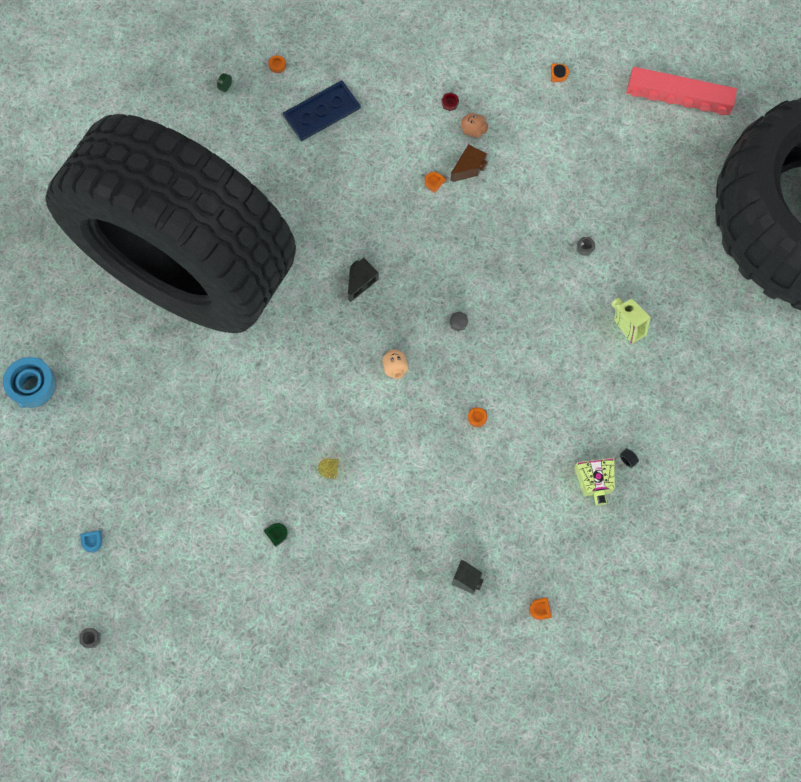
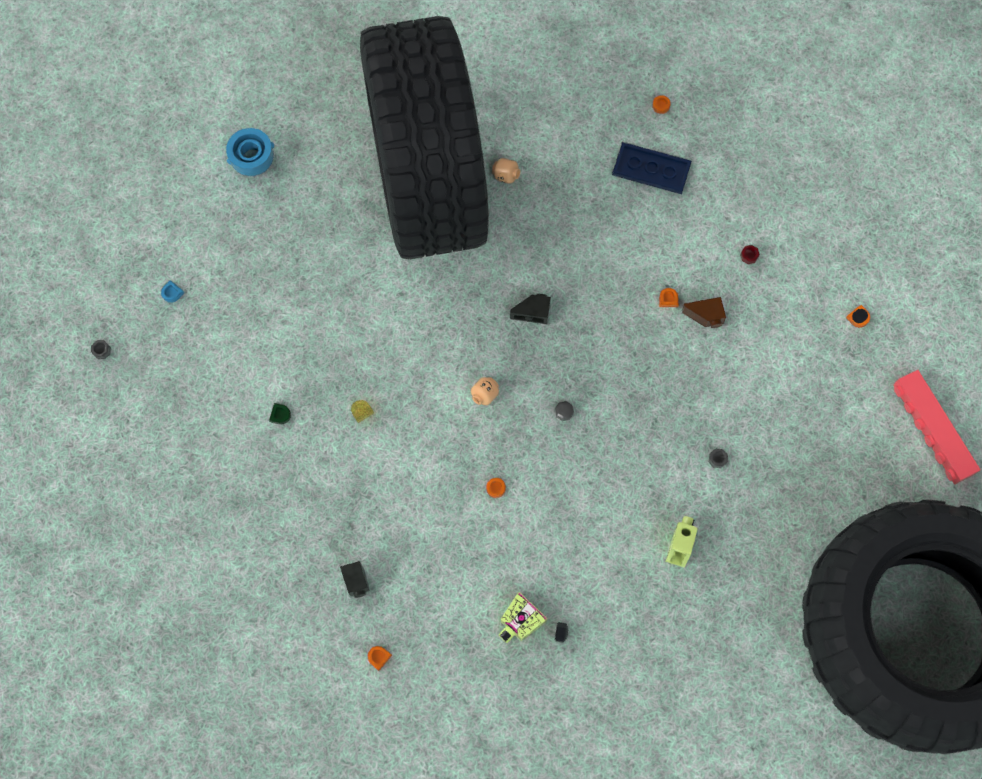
camera: 55 degrees right, 0 degrees up
dark green tile [217,73,232,92] -> none
nougat head [461,113,488,138] -> none

